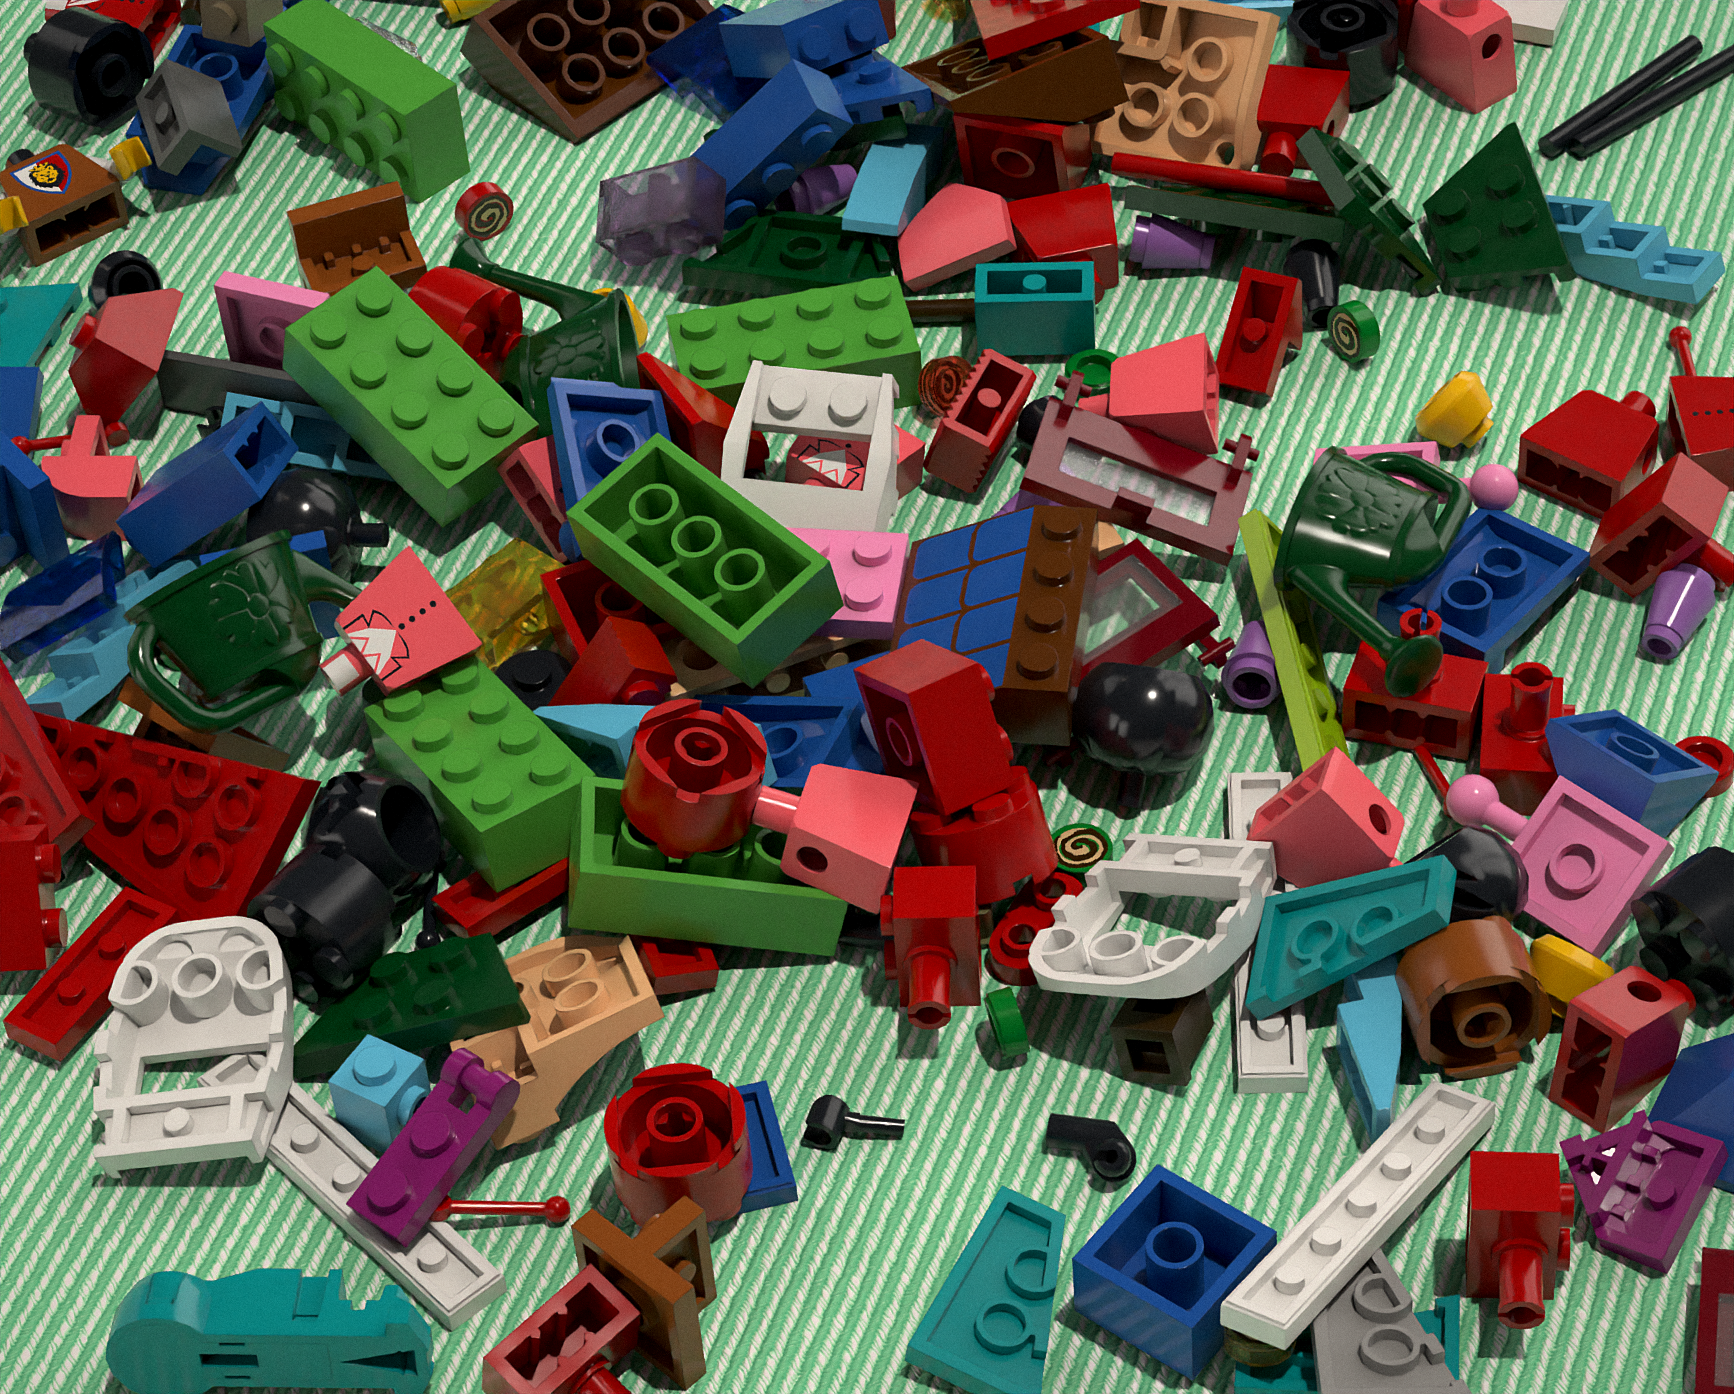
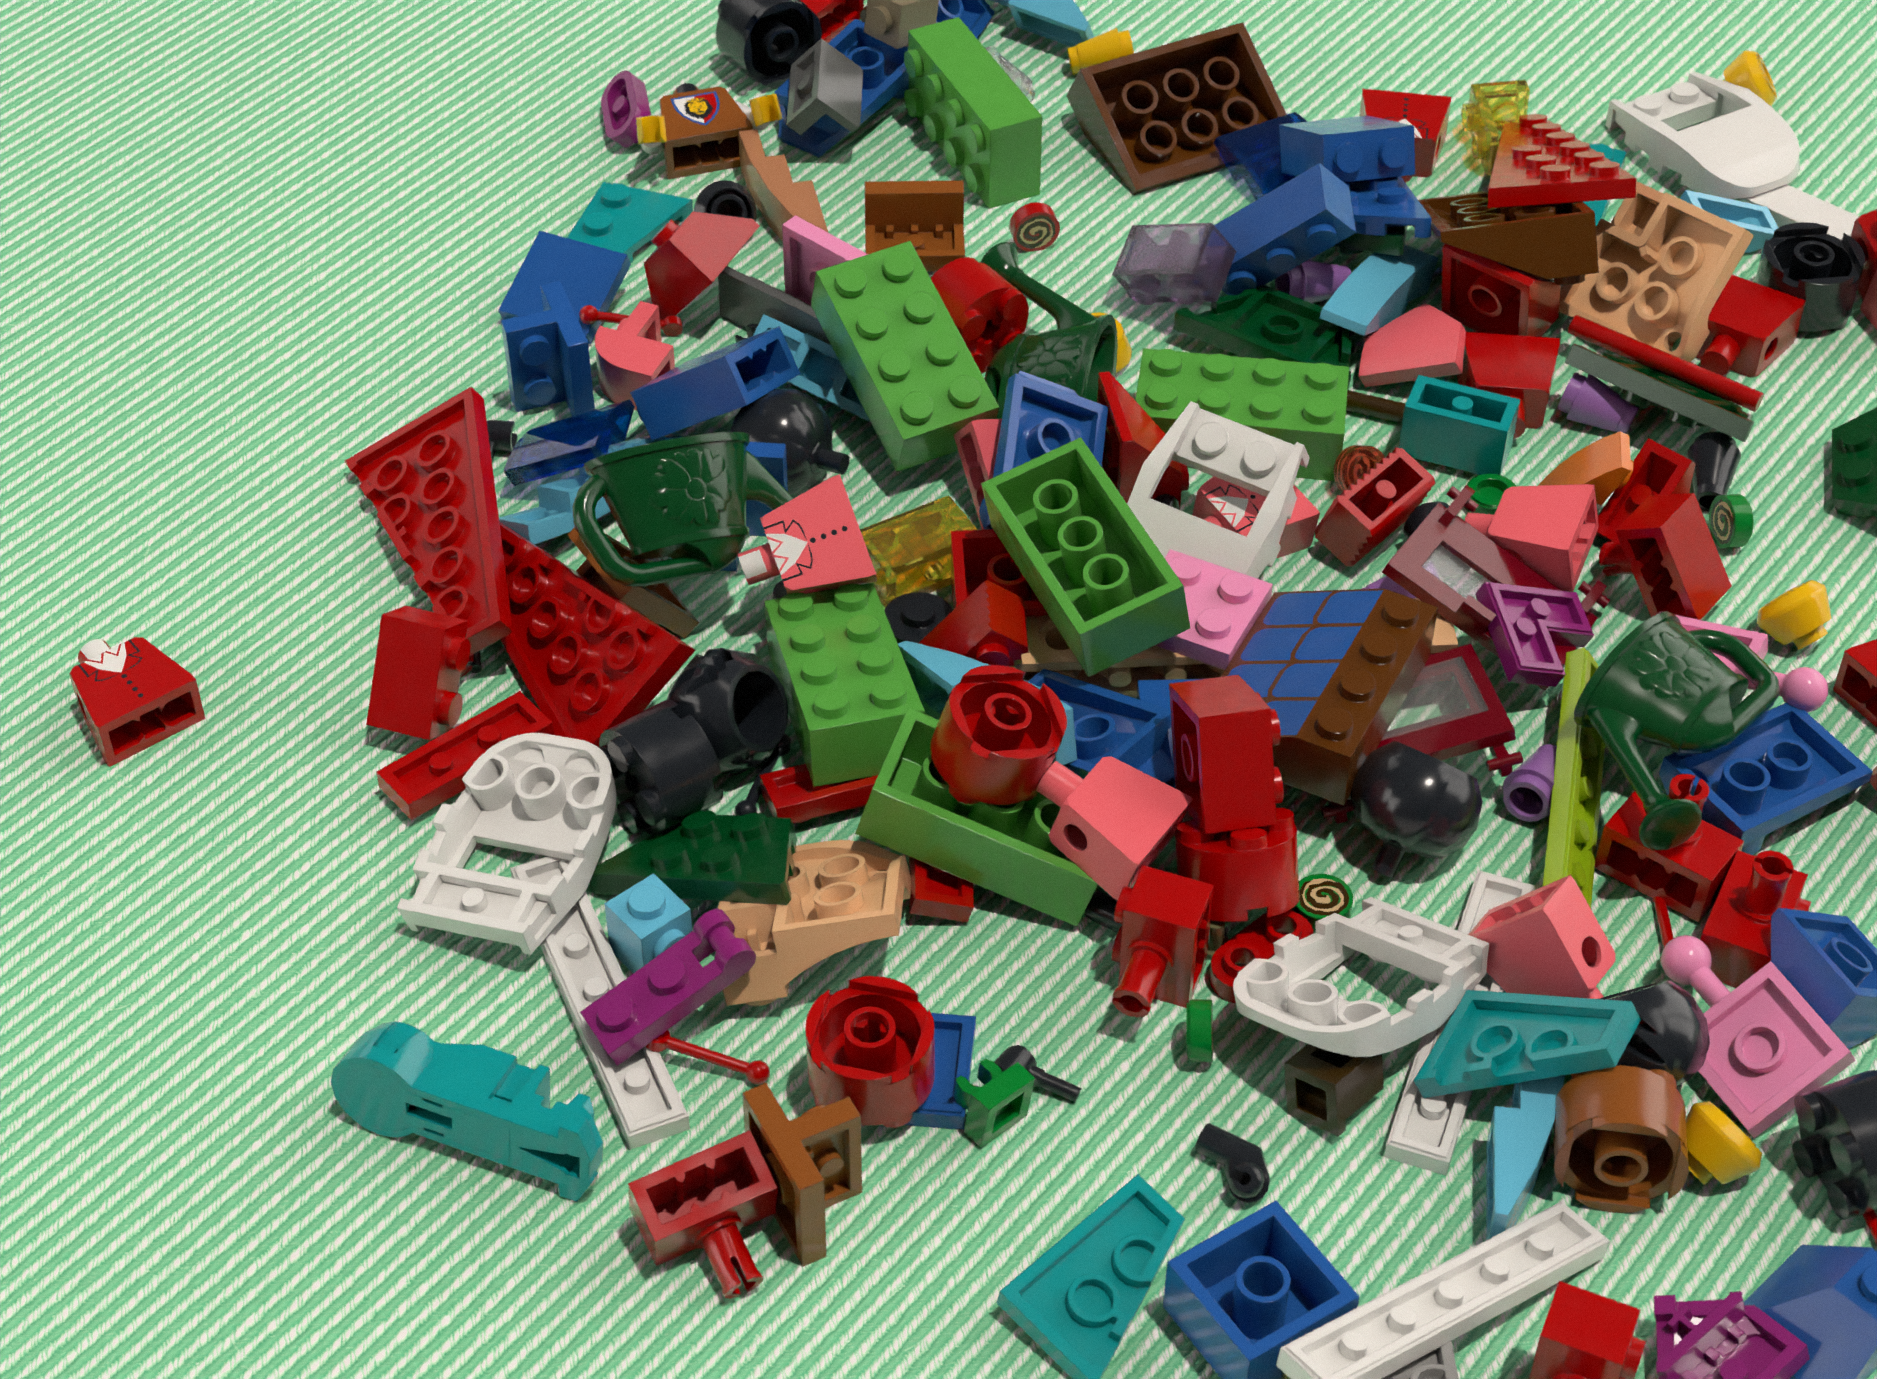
camera: 15 degrees right, 0 degrees up
dark green wing [1295,127,1443,297] -> none
red torso [1548,965,1696,1134] -> none
none -> nougat slope [739,129,829,242]
none -> green tile [953,1059,1035,1148]
none -> magenta tile [1475,582,1594,687]
none -> orange slope [1538,431,1634,505]
none -> red brick [1599,493,1732,620]

